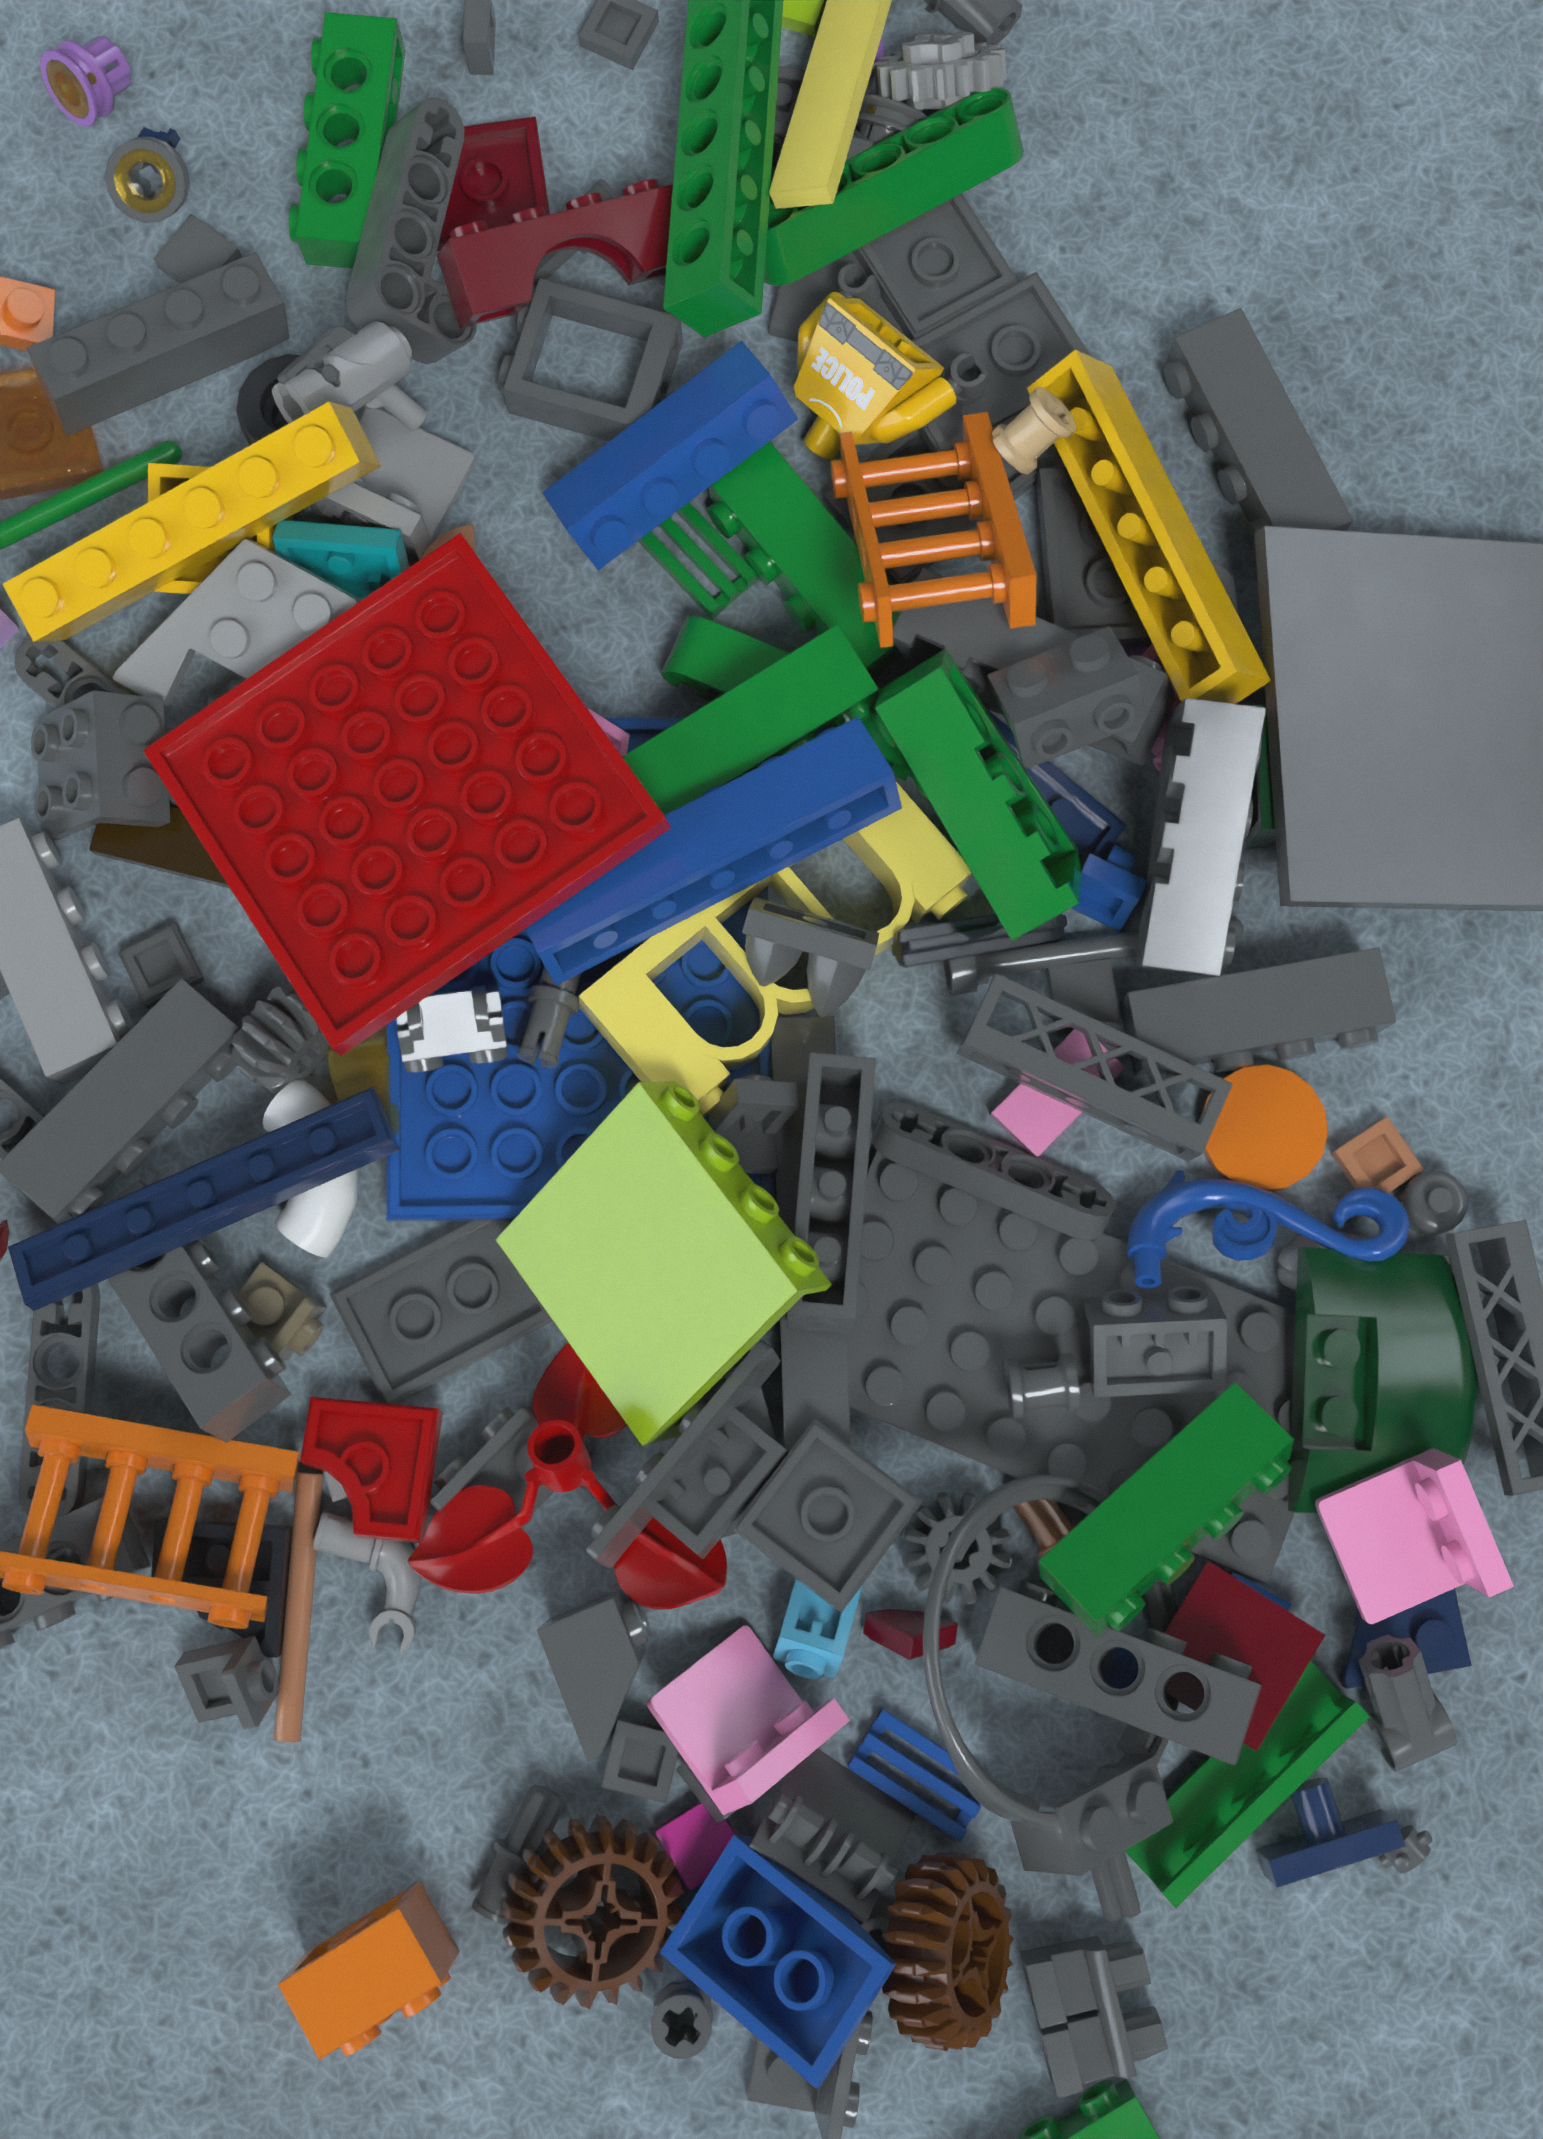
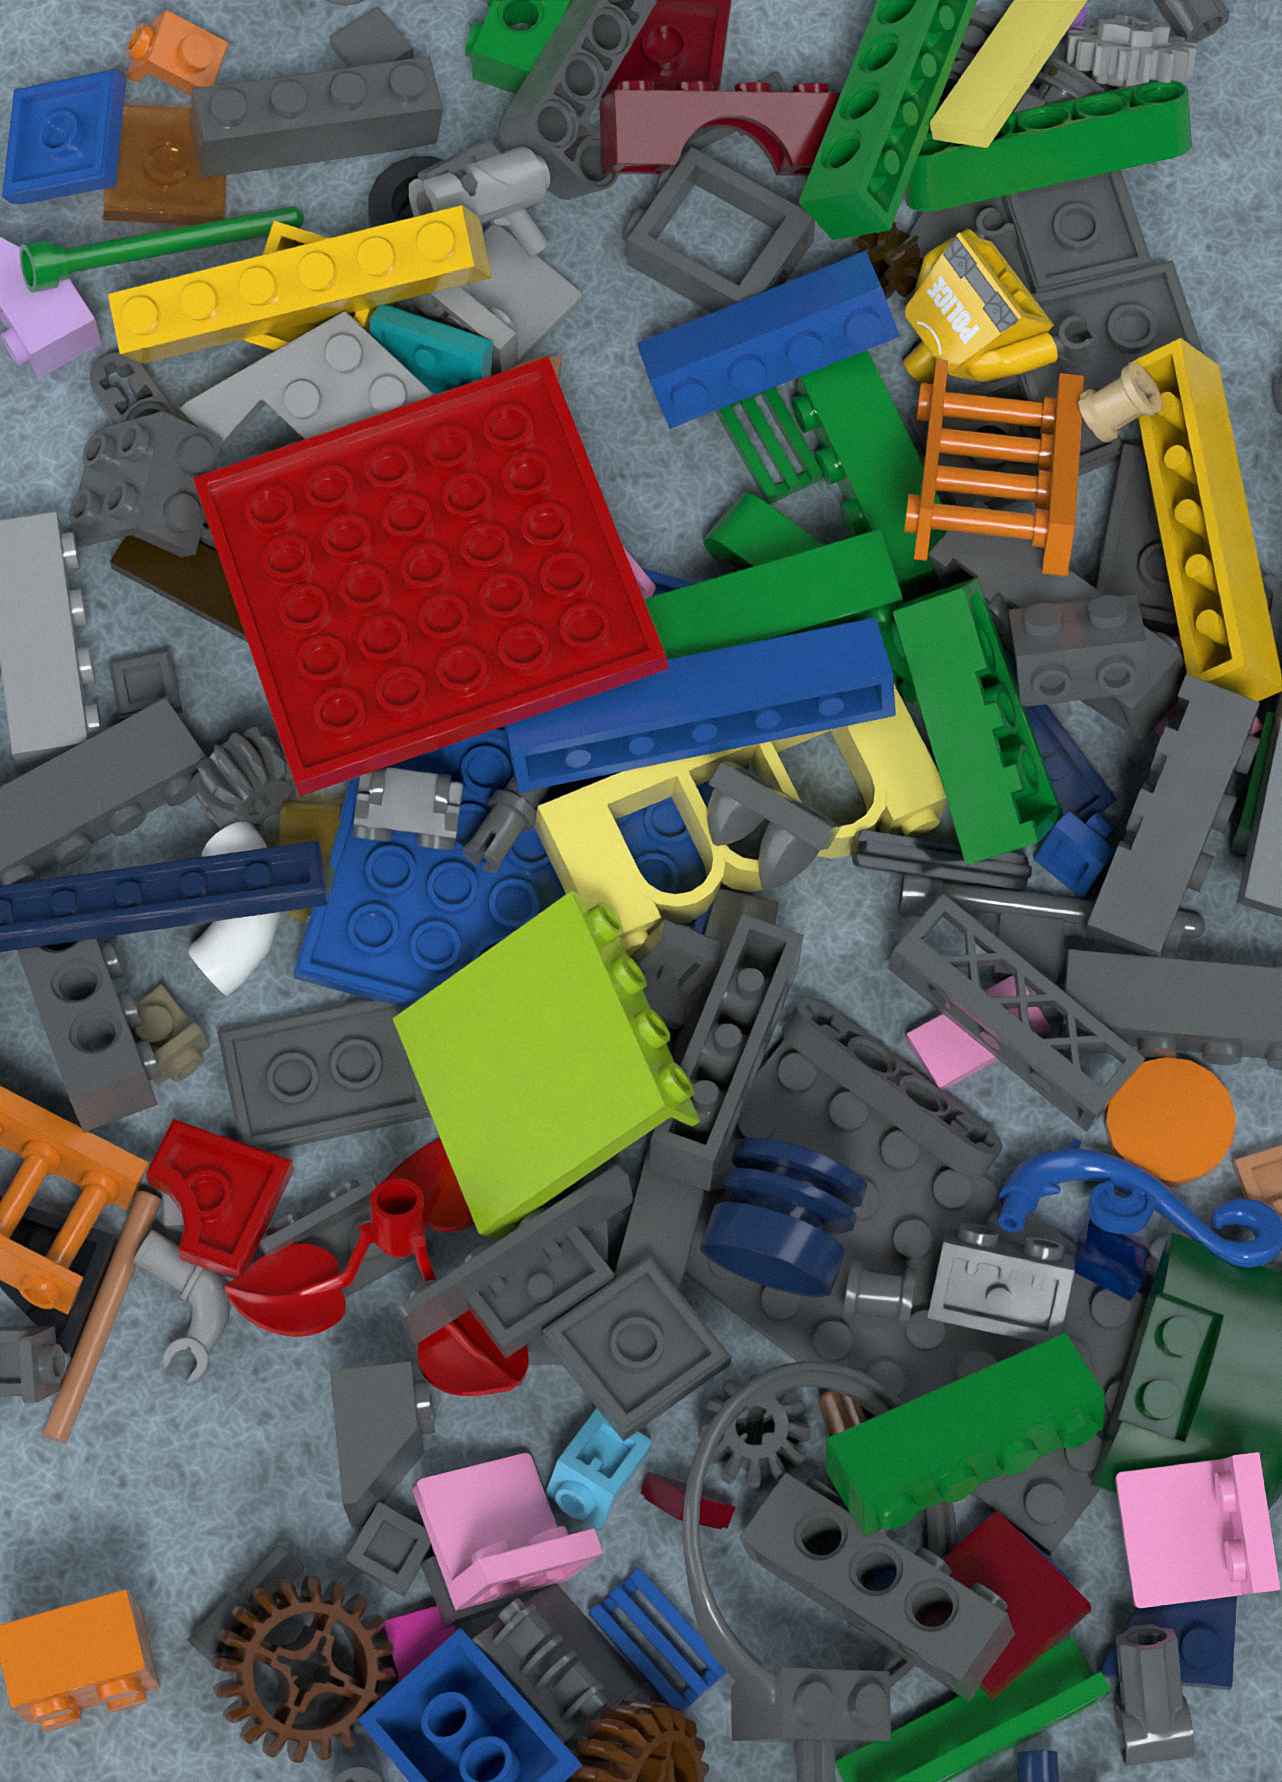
camera: 15 degrees right, 10 degrees down
none -> dark blue wheel [700,1137,868,1298]
none -> dark brown gear [852,222,923,300]
none -> clear blue tile [1074,1219,1147,1301]

